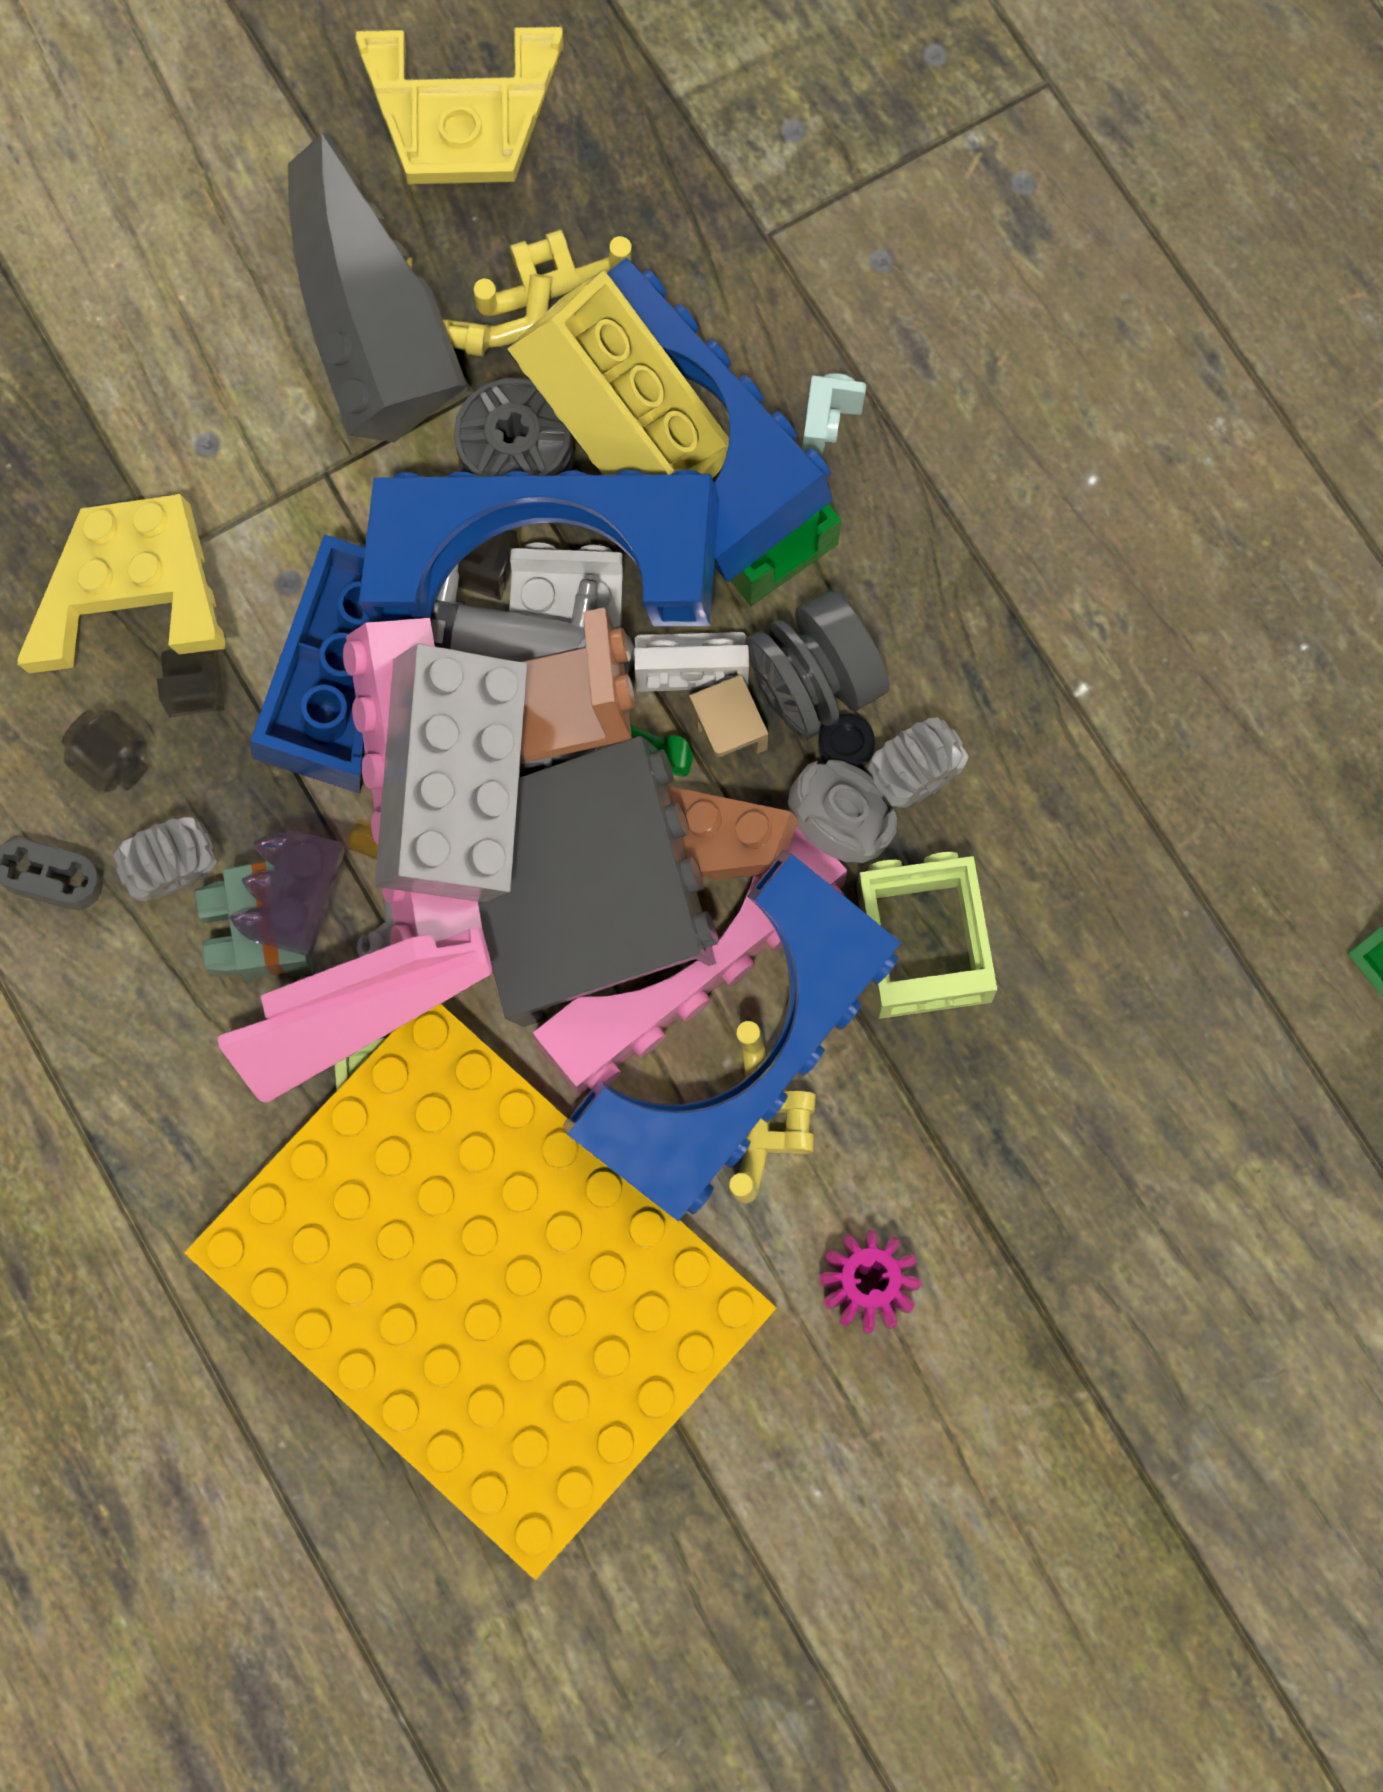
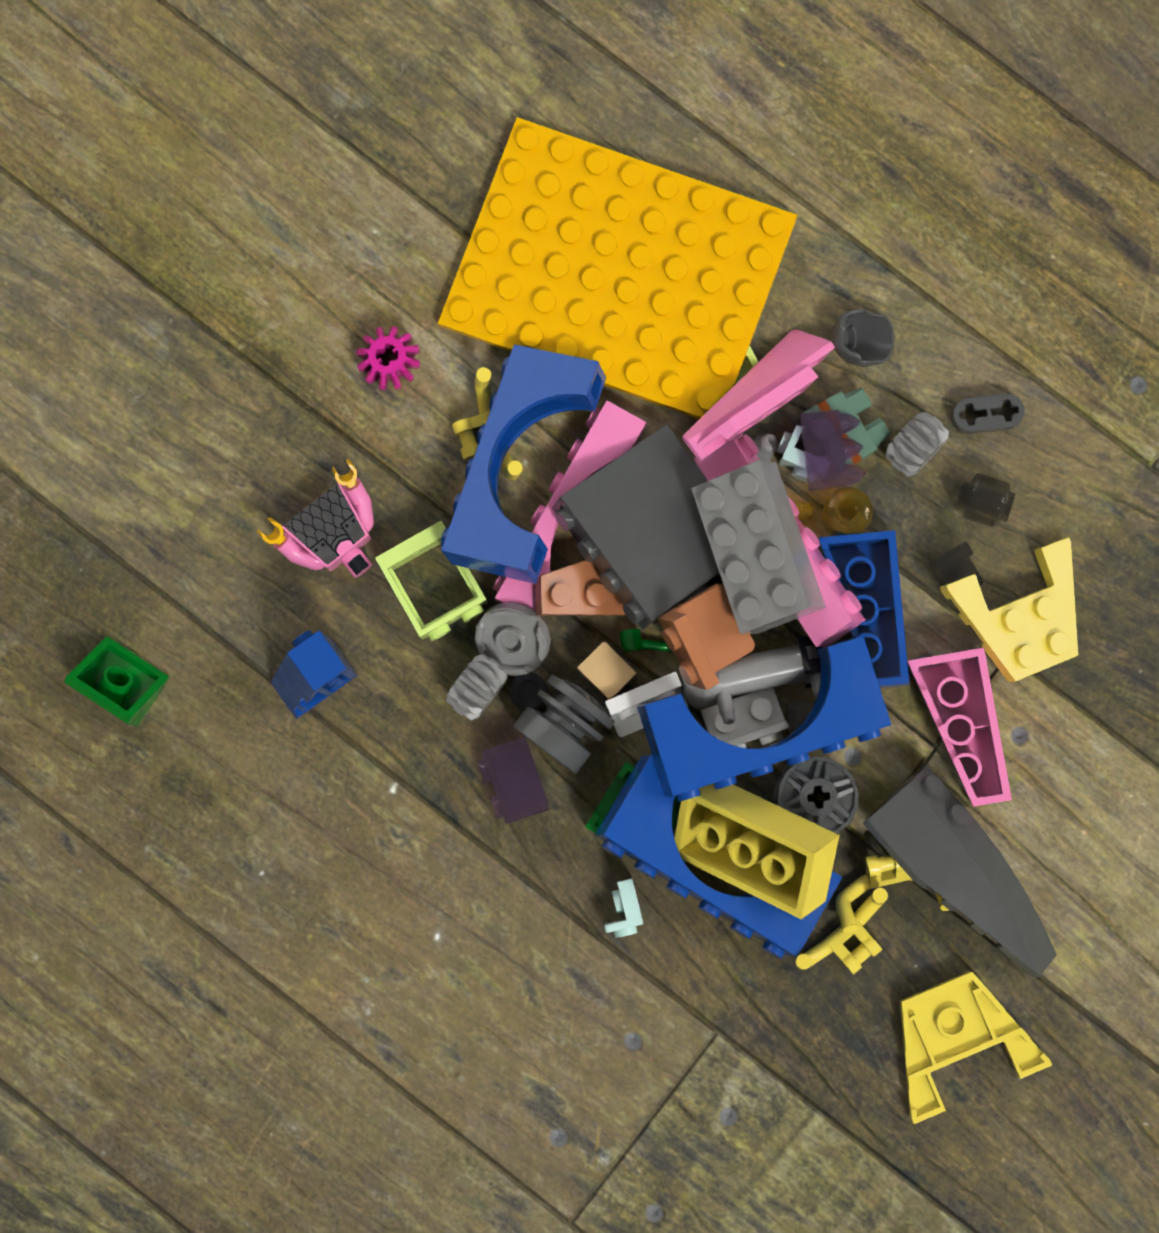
camera: 160 degrees right, 10 degrees up
none -> torso [257,459,374,578]
none -> blue wedge [270,630,358,719]
none -> clear purple brick [478,737,550,824]
none -> light aqua bracket [776,425,830,483]
none -> clear yellow head [822,487,873,536]
none -> dark grey hair [832,309,895,367]
none -> bright pink wedge [907,648,1012,807]

